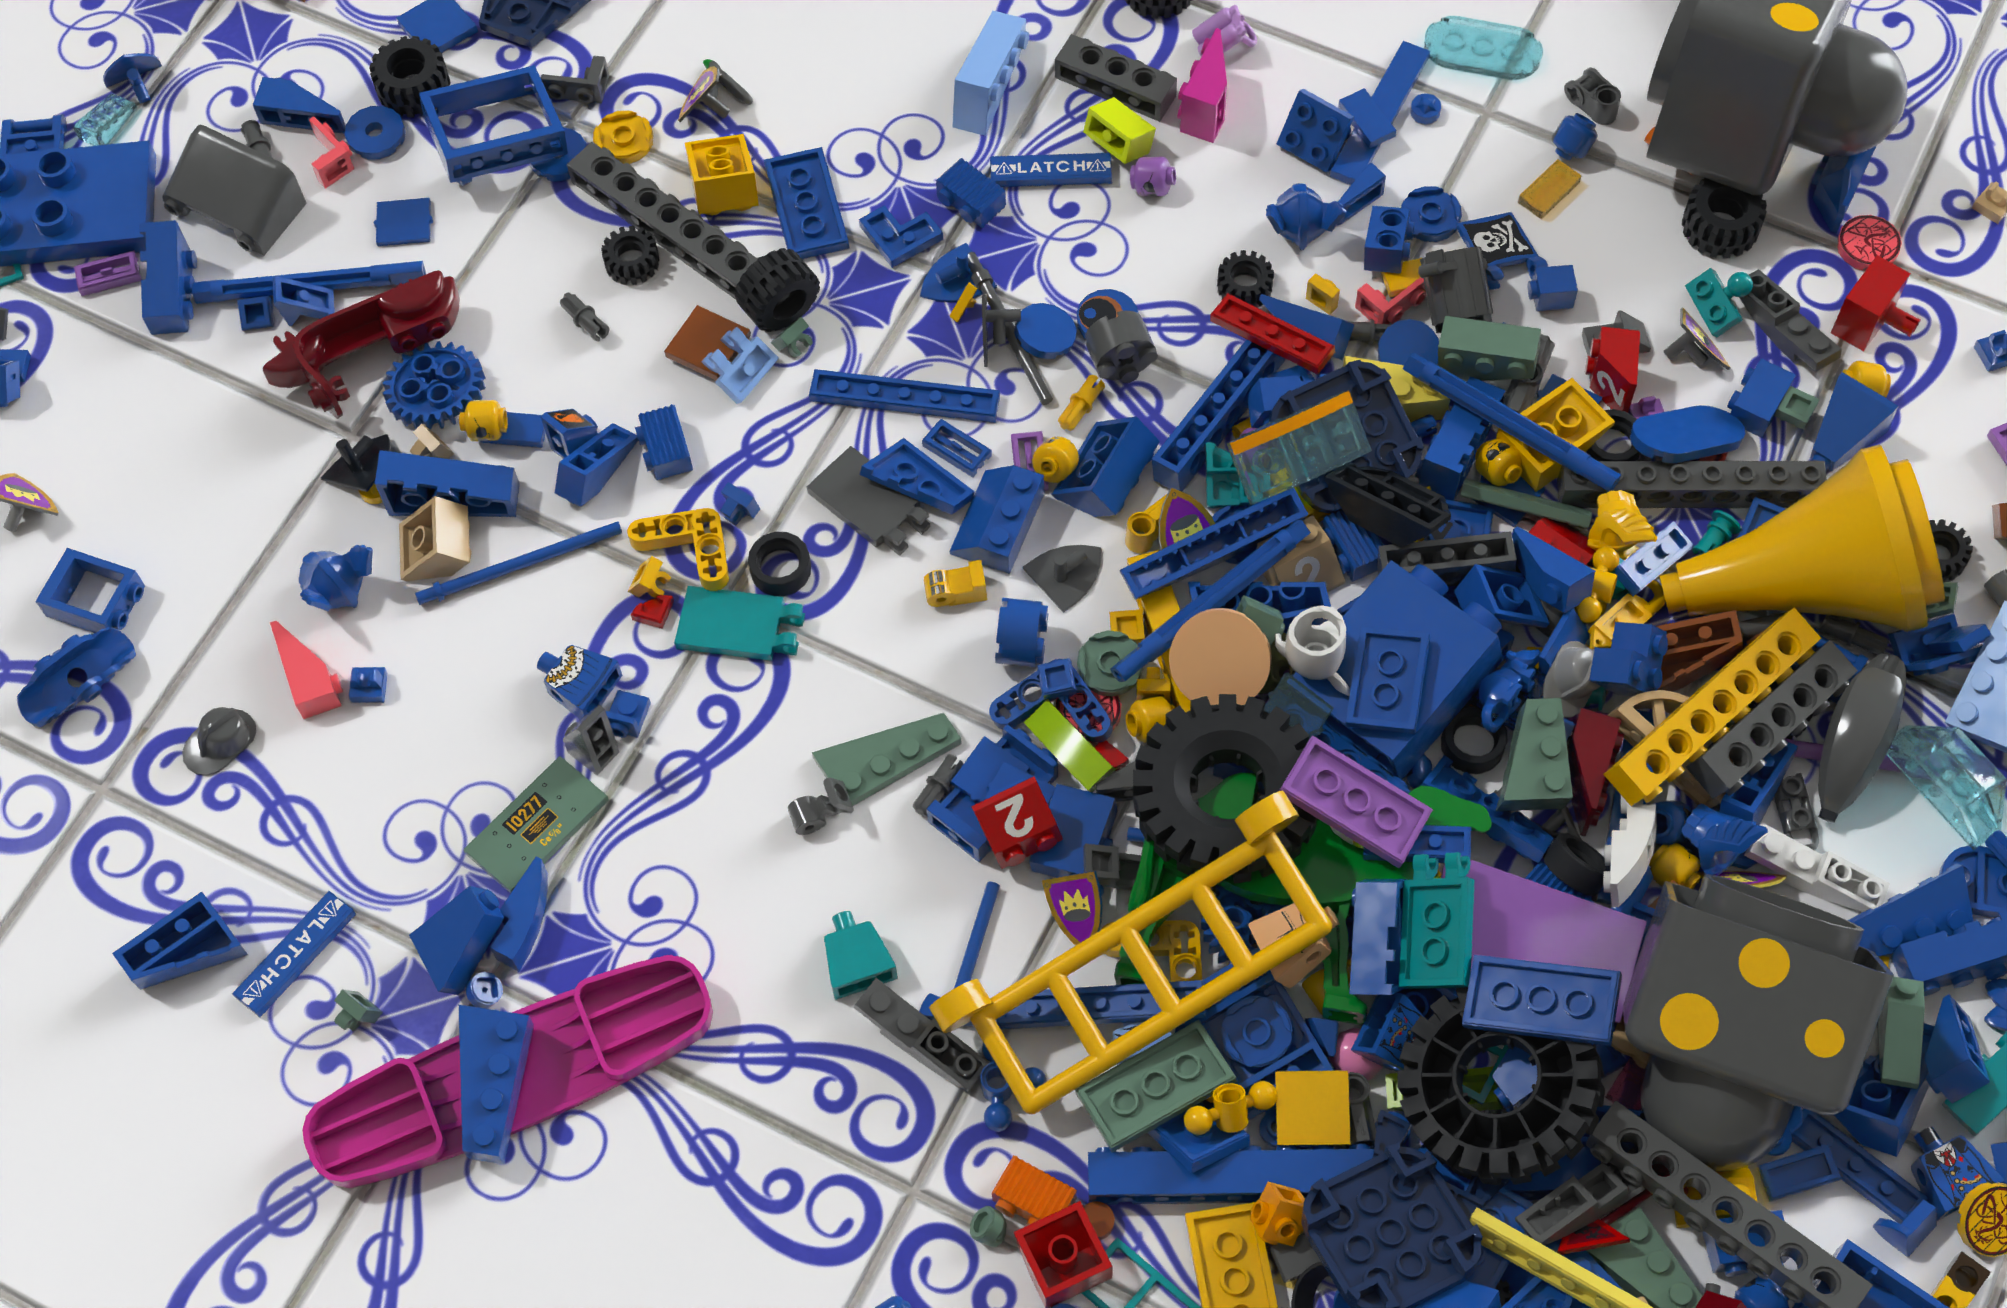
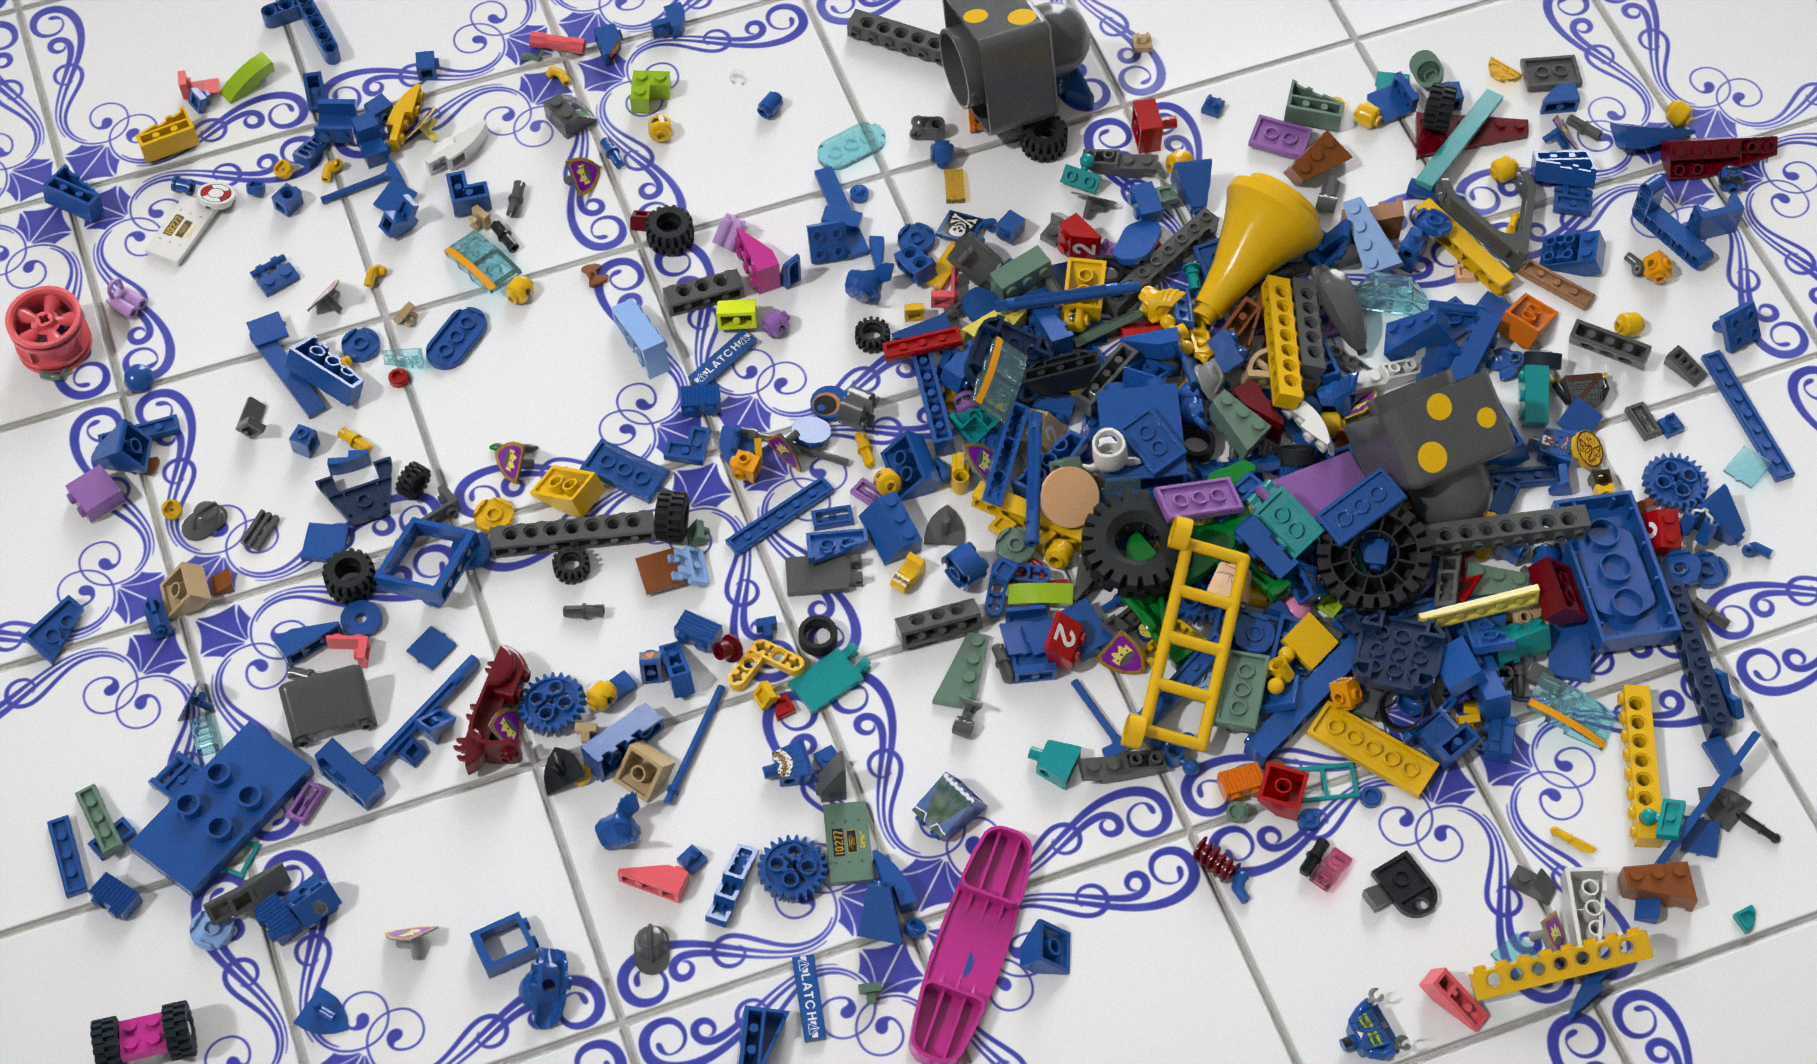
camera: 50 degrees left, 5 degrees down
blue wedge [458,1004,534,1164] -> none
coral tile [1837,215,1902,270] -> none
blue slope [1925,994,1990,1104] -> none
none -> black tyre [395,461,431,501]
none -> shield [488,707,522,742]
none -> blue slope [705,843,759,928]
none -> dark red piece [713,634,743,663]
none -> light orange brick [729,449,761,484]
none -> blue gear [757,835,828,903]
none -> blue slope [780,253,801,289]
none -> dark grey brick [894,598,983,649]
none -> slope [912,772,988,842]
none -> blue arm [933,457,951,484]
none -> blue slope [1020,919,1071,975]
none -> dark red piece [1192,836,1241,883]
none -> blue wedge [1384,307,1450,362]

